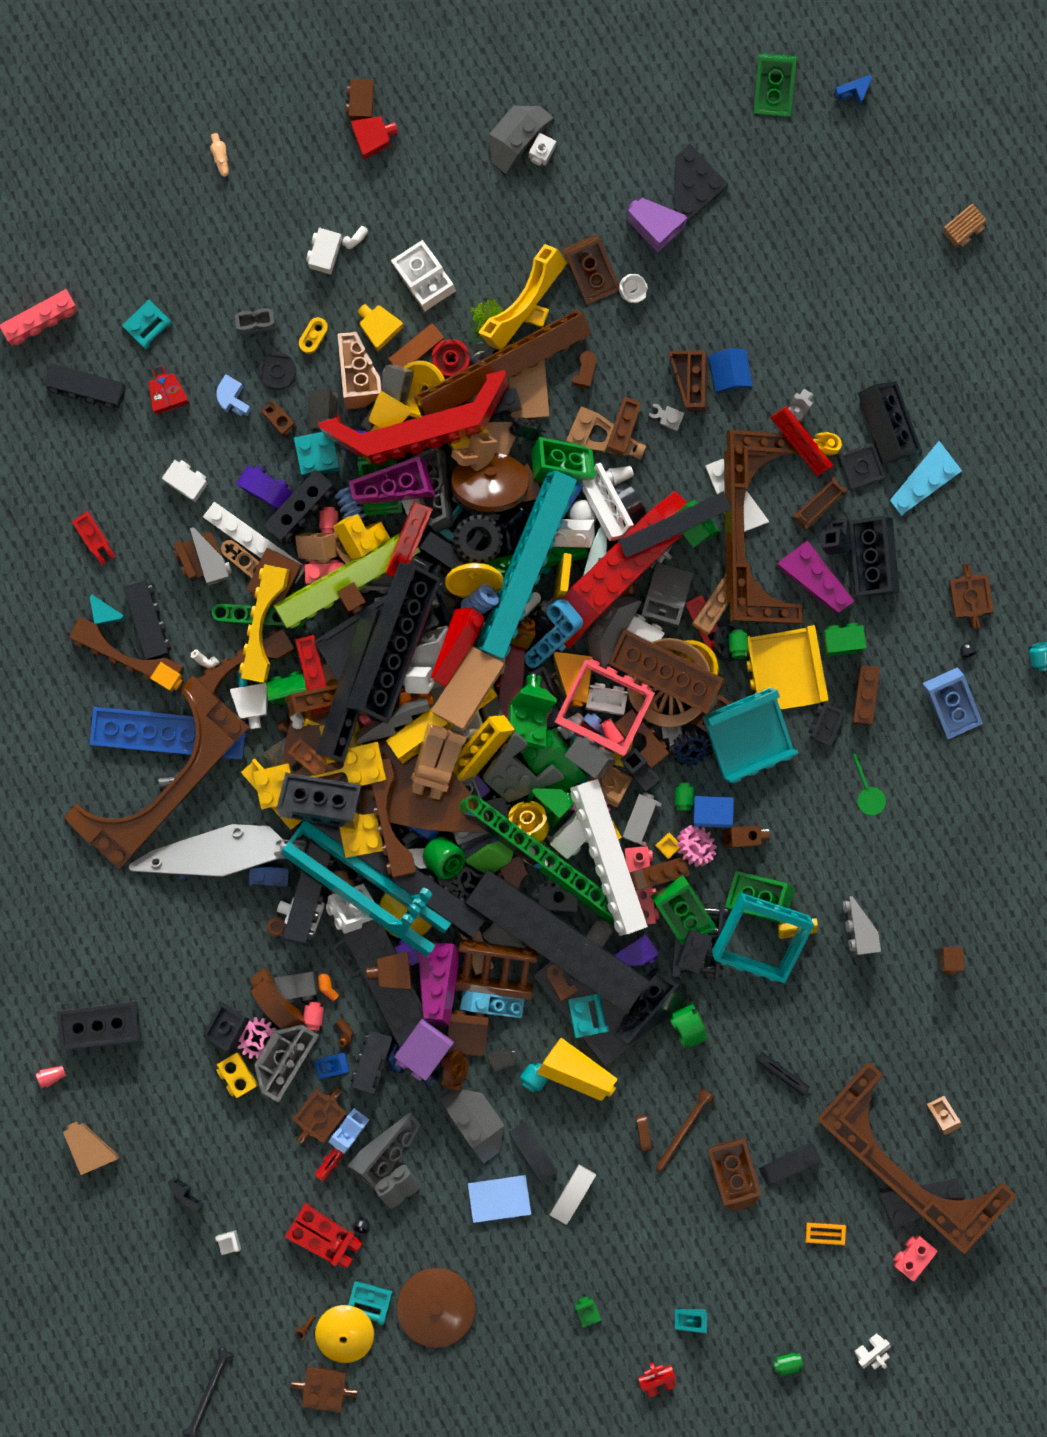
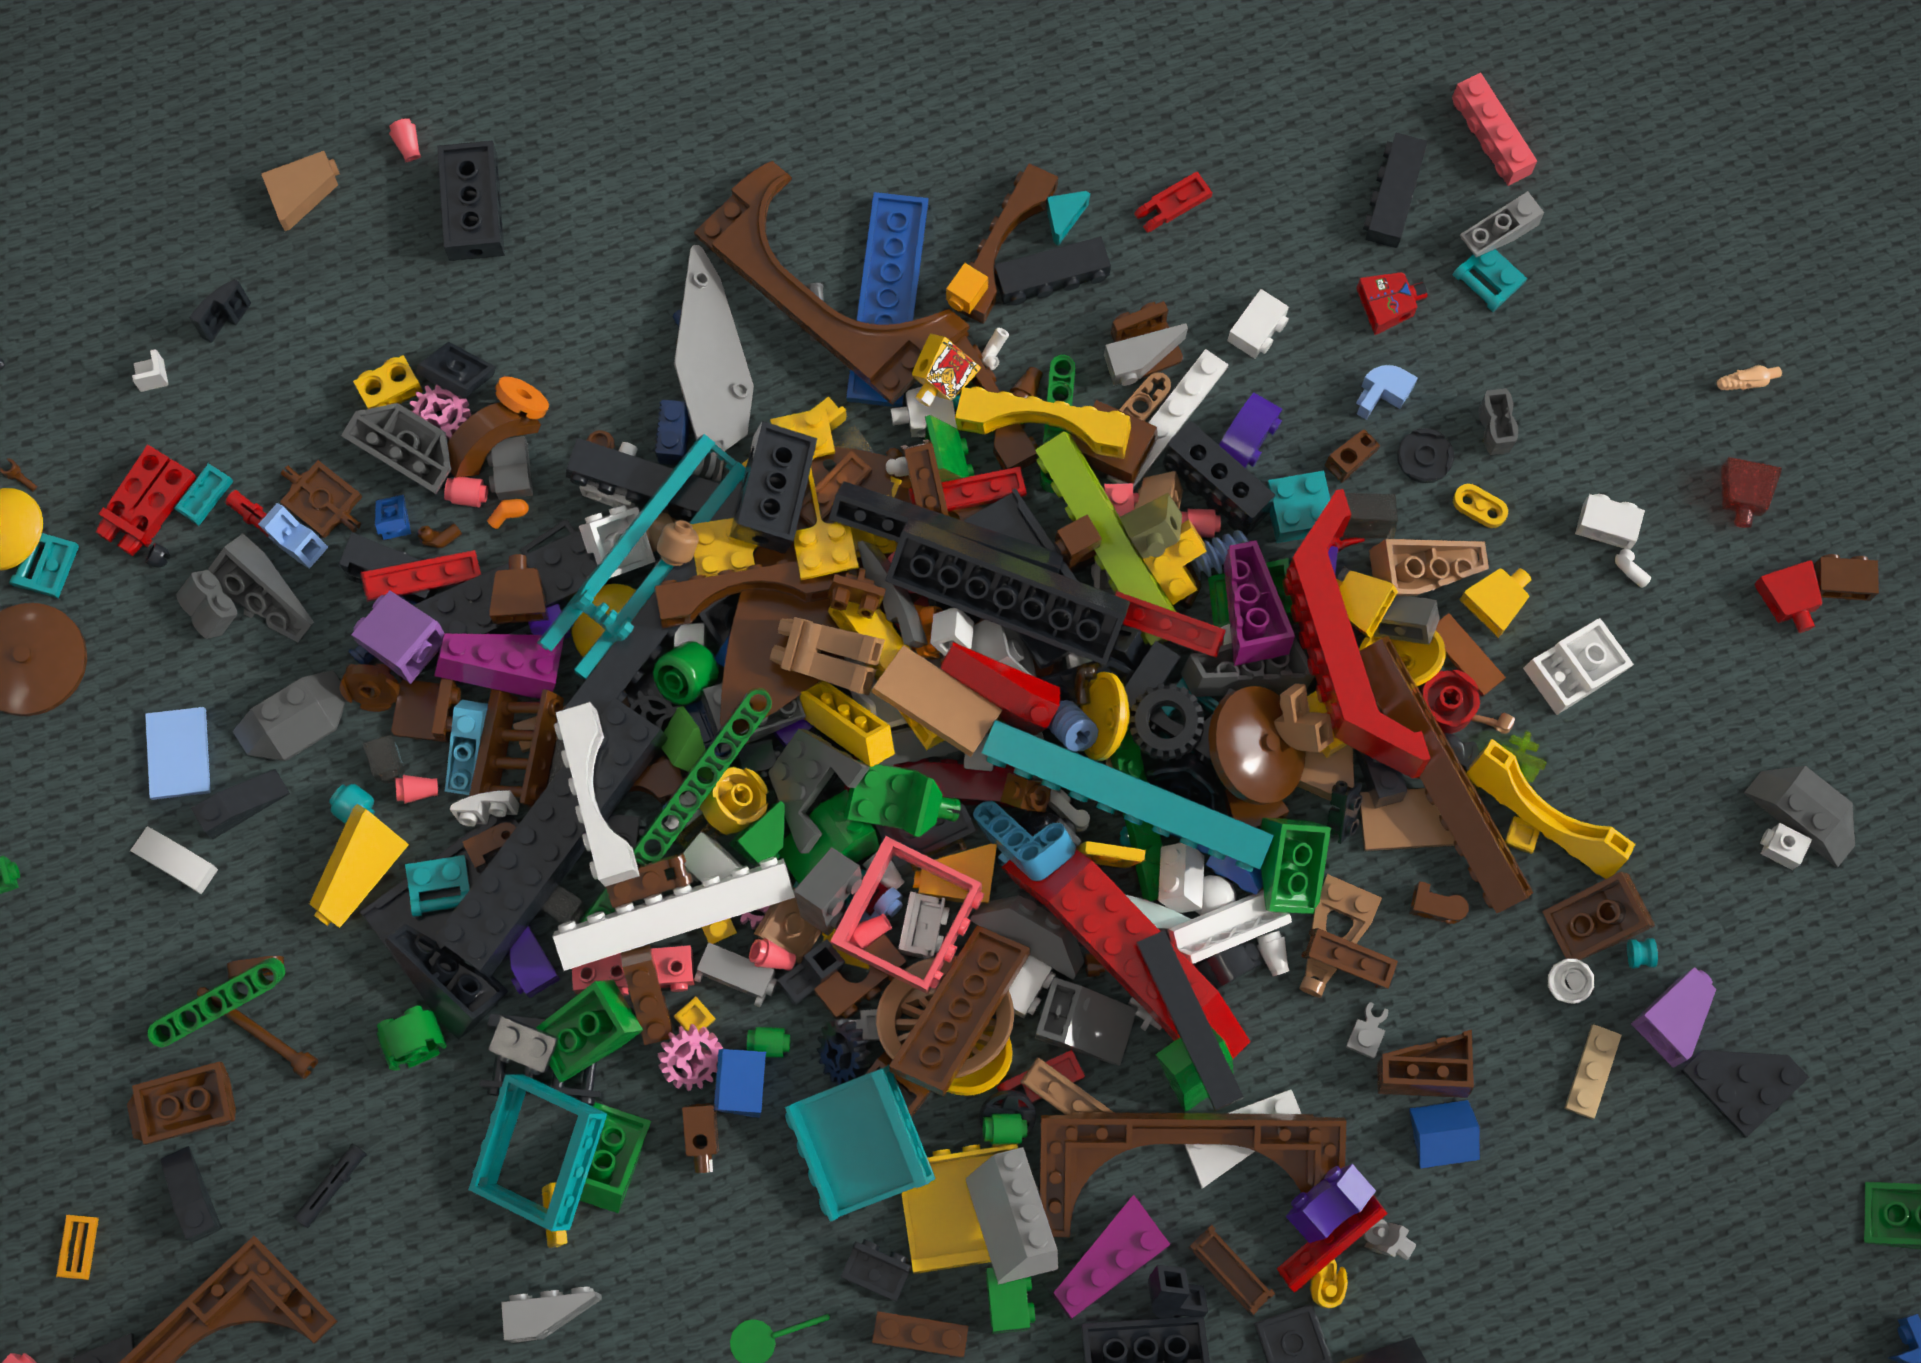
camera: 90 degrees right, 10 degrees down
none -> green beam [148,958,285,1047]
none -> teal plate [174,463,233,526]
none -> red tile [360,550,481,602]
none -> coral cone [395,775,438,804]
none -> white slope [450,791,520,826]
none -> orange tile [495,376,549,419]
none -> white arch [554,702,640,887]
none -> reddish brown plate [606,853,693,908]
none -> medium nougat head [657,520,699,566]
none -> coral cone [749,938,796,971]
none -> reddish brown hips [827,568,886,619]
none -> torso [912,333,981,407]
none -> light grey slope [966,1147,1058,1285]
none -> reddish brown cone [1009,367,1043,398]
none -> dark brown arm [1074,663,1097,706]
none -> olive torso [1120,493,1182,558]
none -> dark purple brick [1286,1164,1376,1243]
none -> light grey slope [1460,191,1544,257]
none -> medium nougat hand [1472,713,1515,734]
none -> tan plate [1564,1024,1622,1120]
none -> teal wheel [1627,938,1658,969]
none -> clear red torso [1721,457,1782,528]

